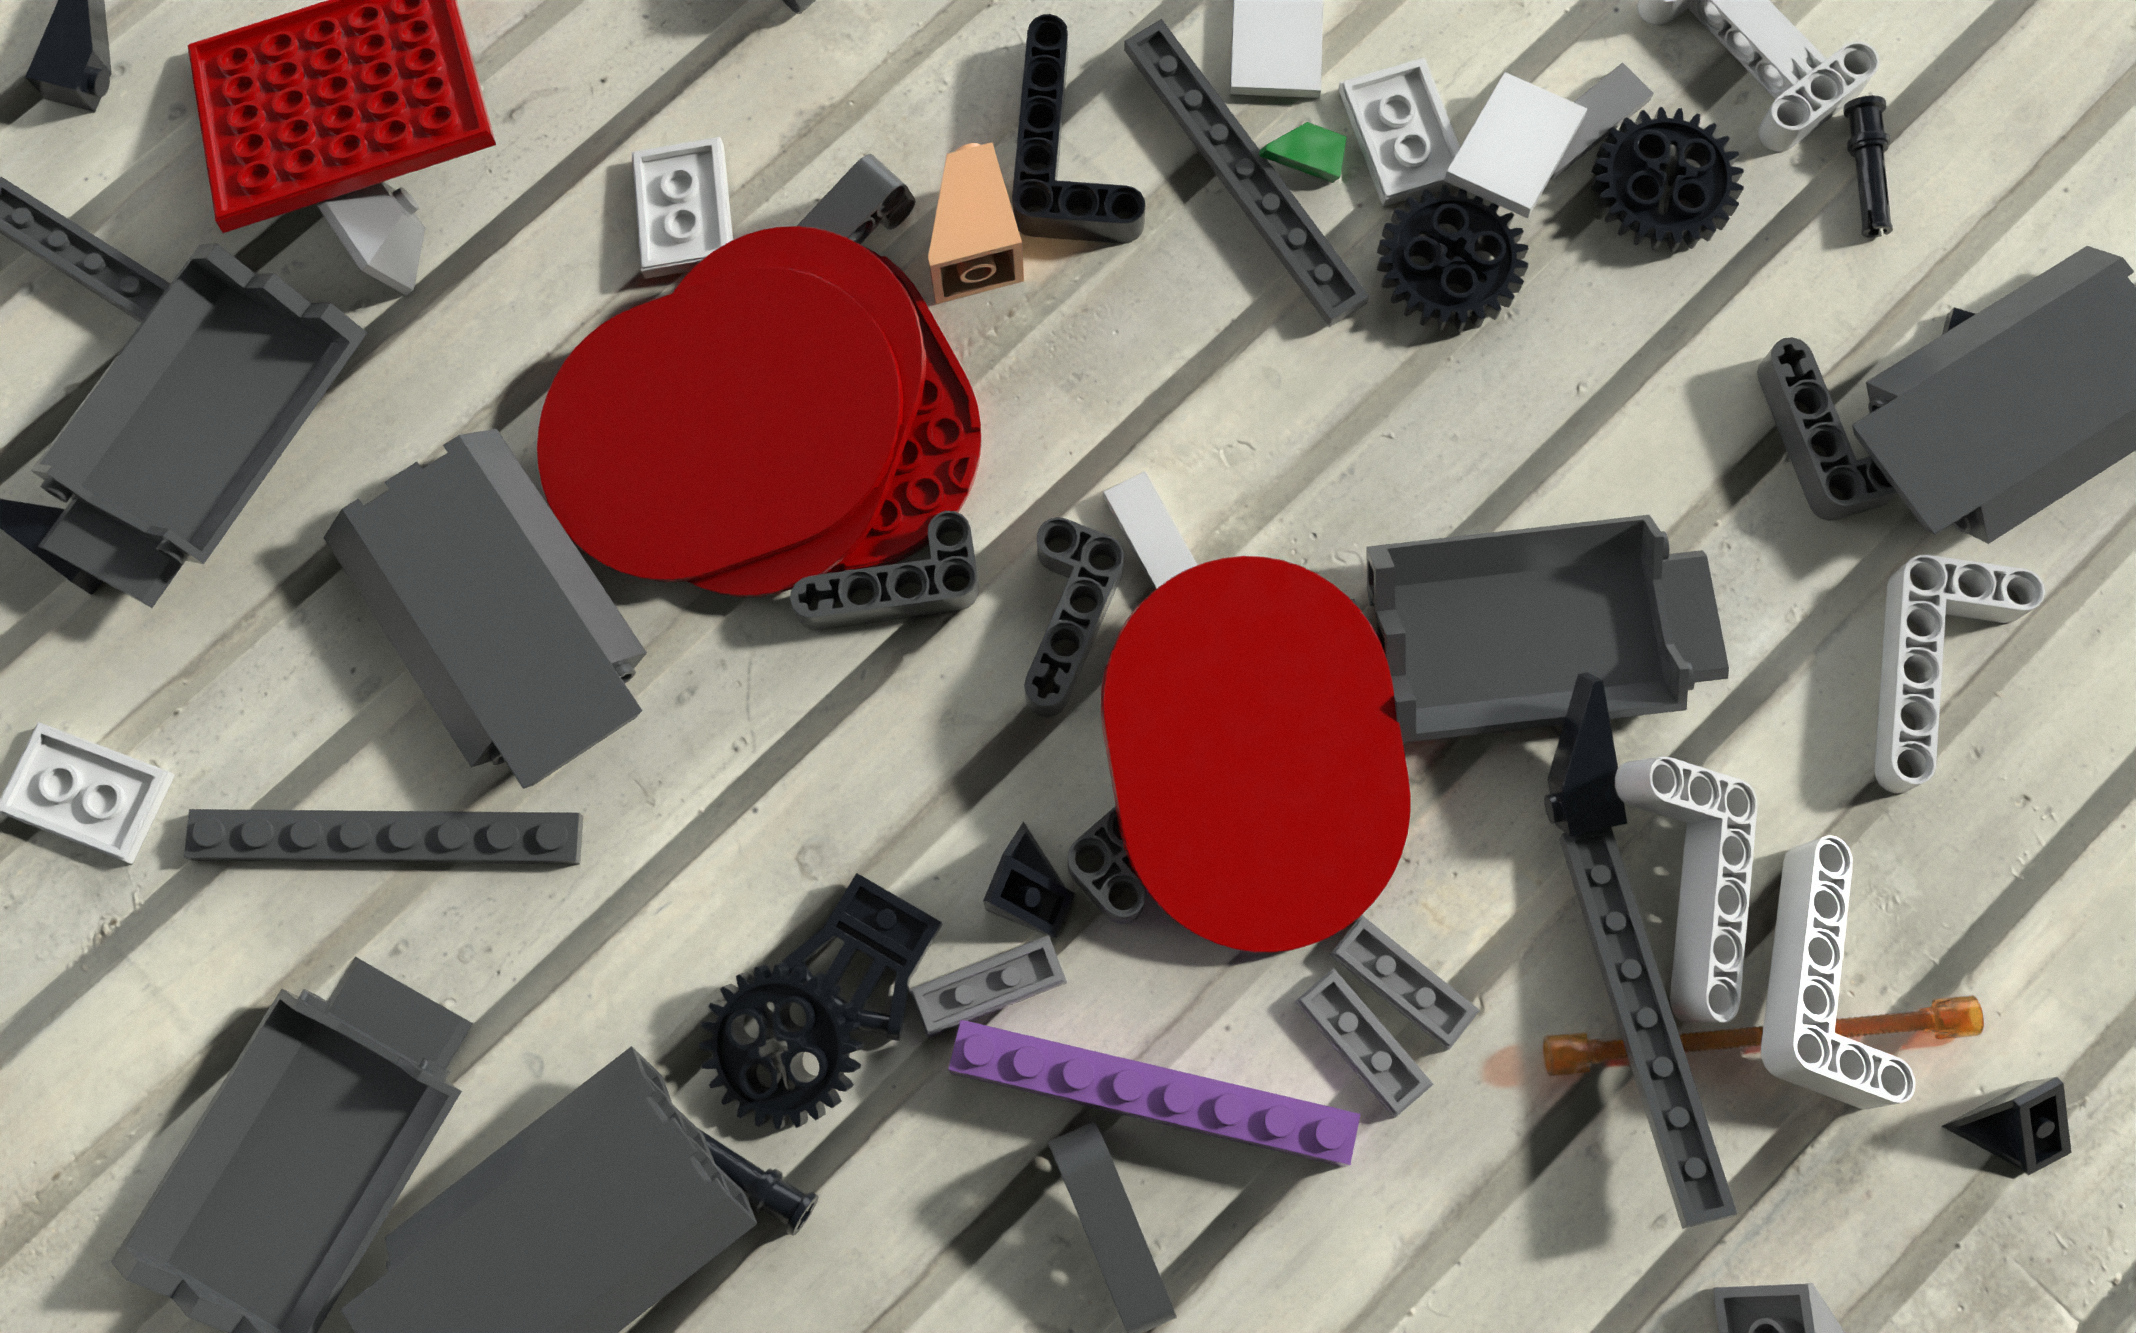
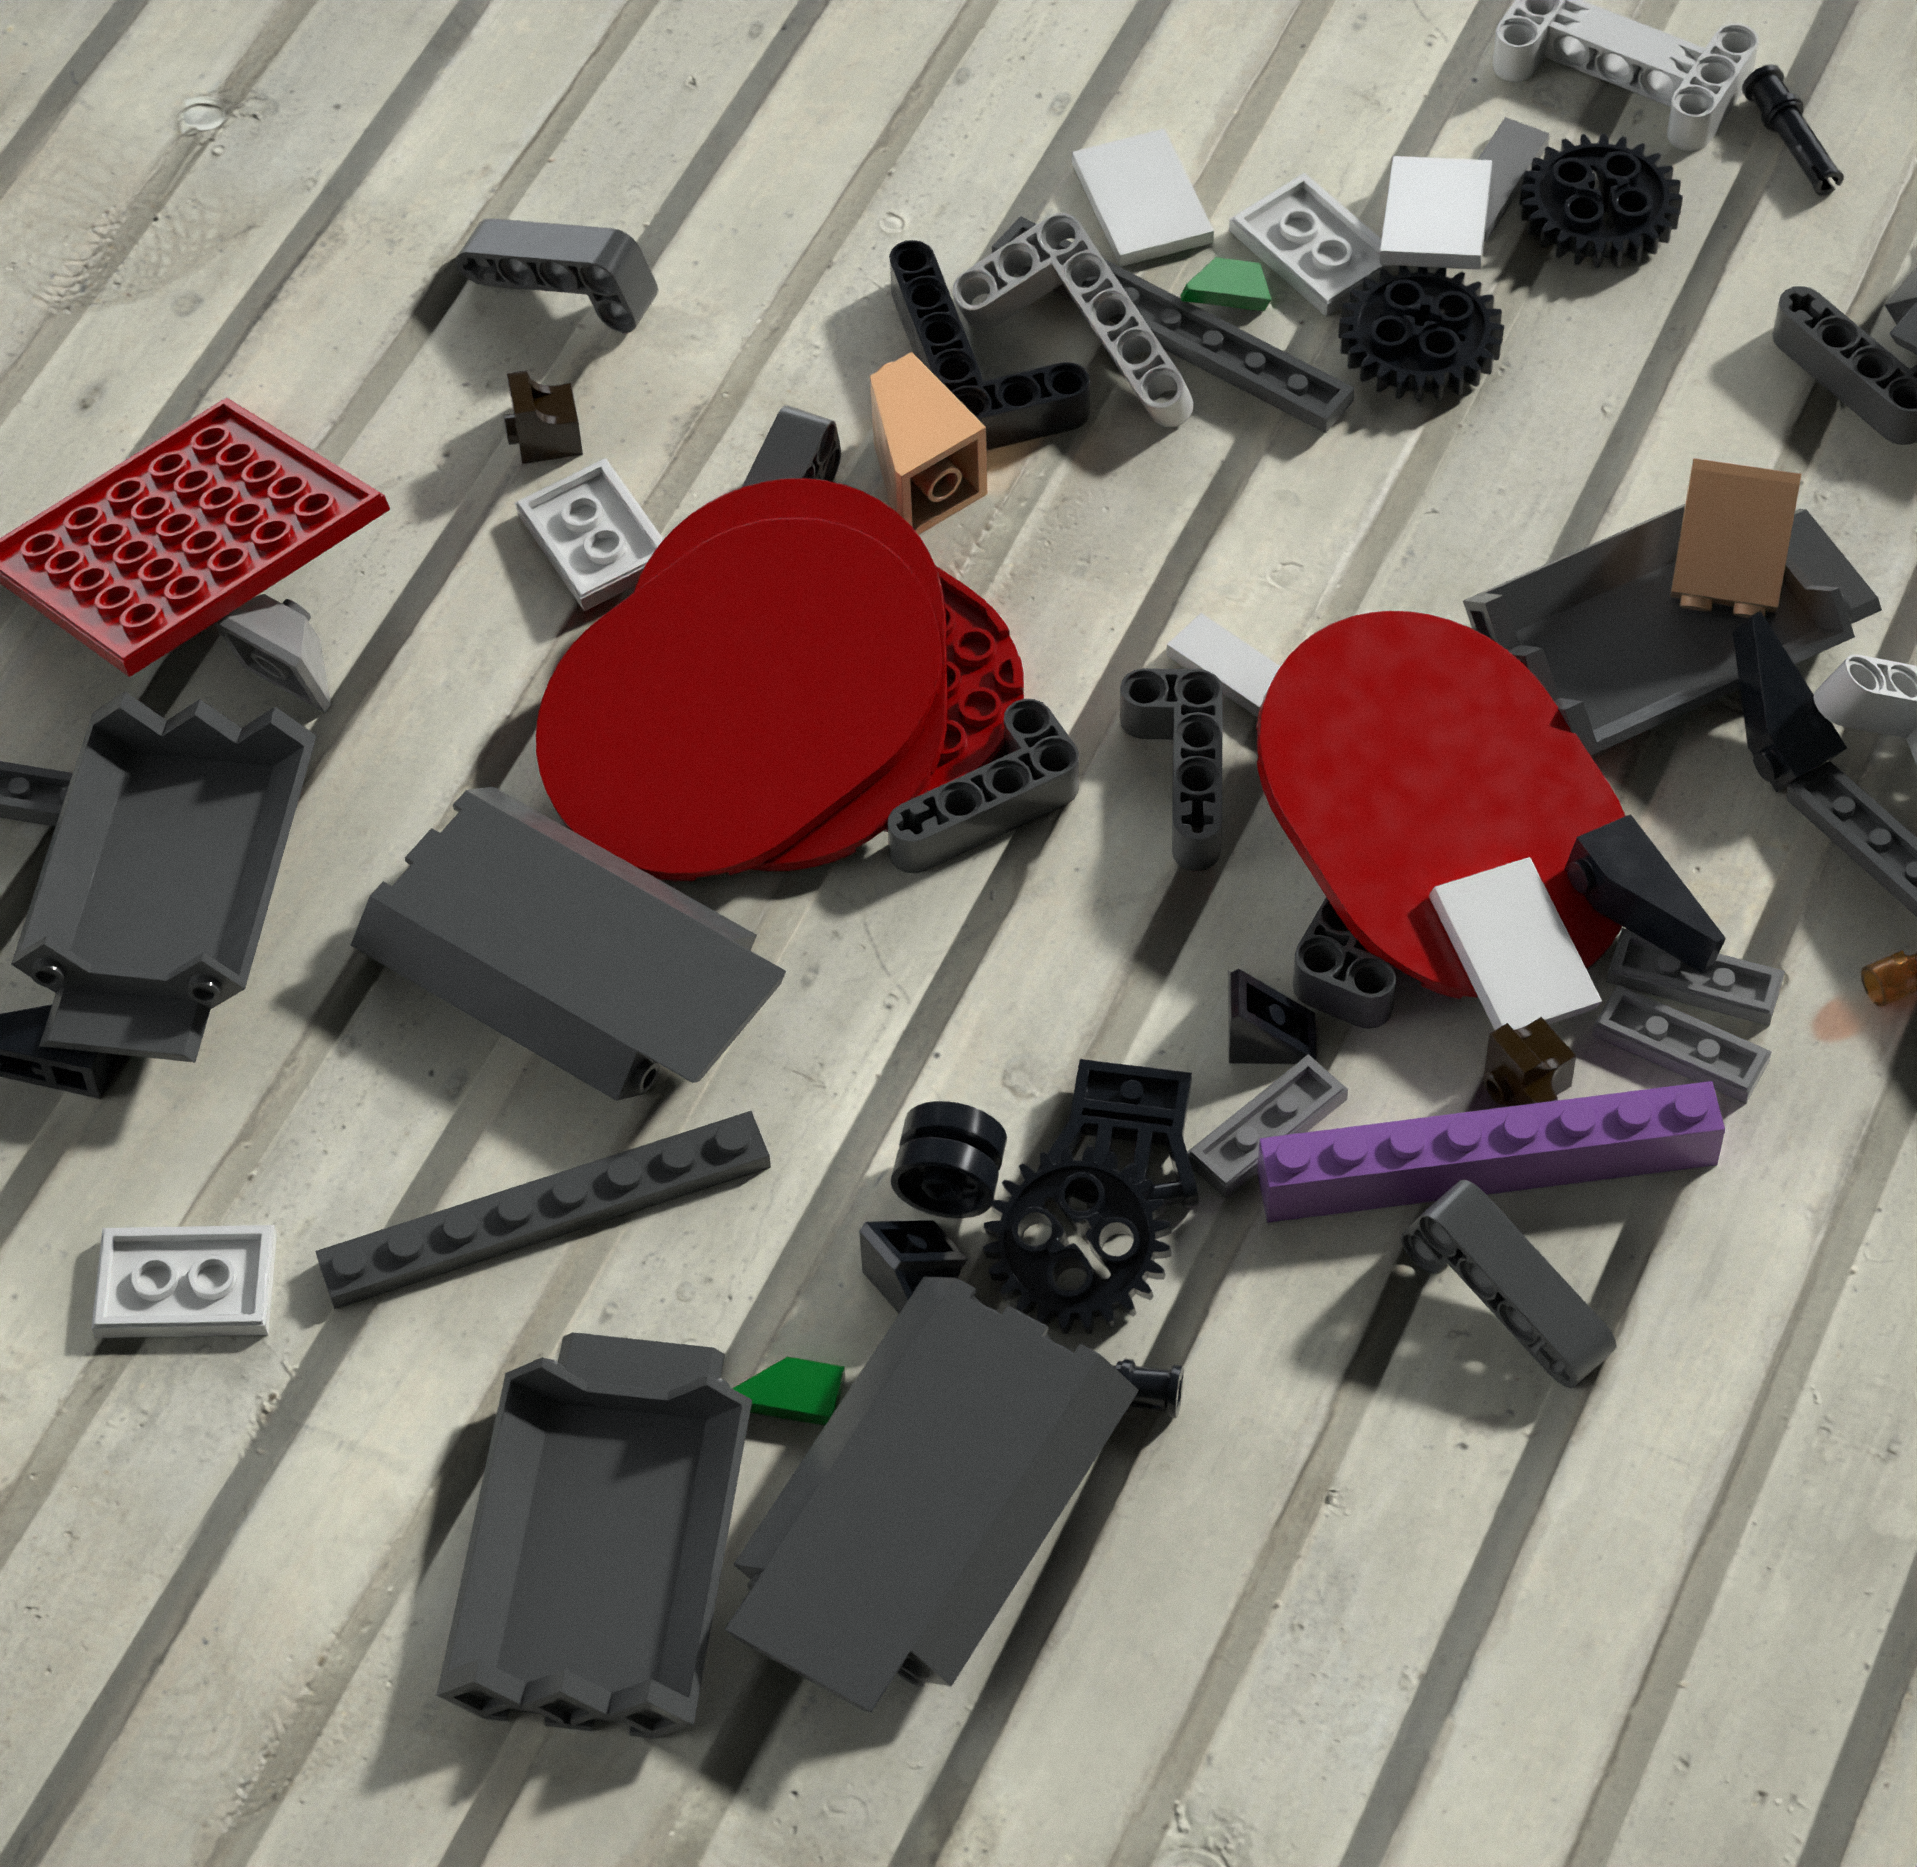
camera: 20 degrees left, 20 degrees down
none -> dark brown brick [504,370,583,464]
none -> green tile [732,1356,846,1426]
none -> black slope [859,1220,968,1313]
none -> black wheel [891,1101,1007,1219]
none -> white beam [952,213,1193,427]
none -> white tile [1428,857,1602,1030]
none -> dark brown brick [1483,1017,1576,1107]
none -> black slope [1564,814,1726,973]
none -> light nougat slope [1670,458,1801,618]

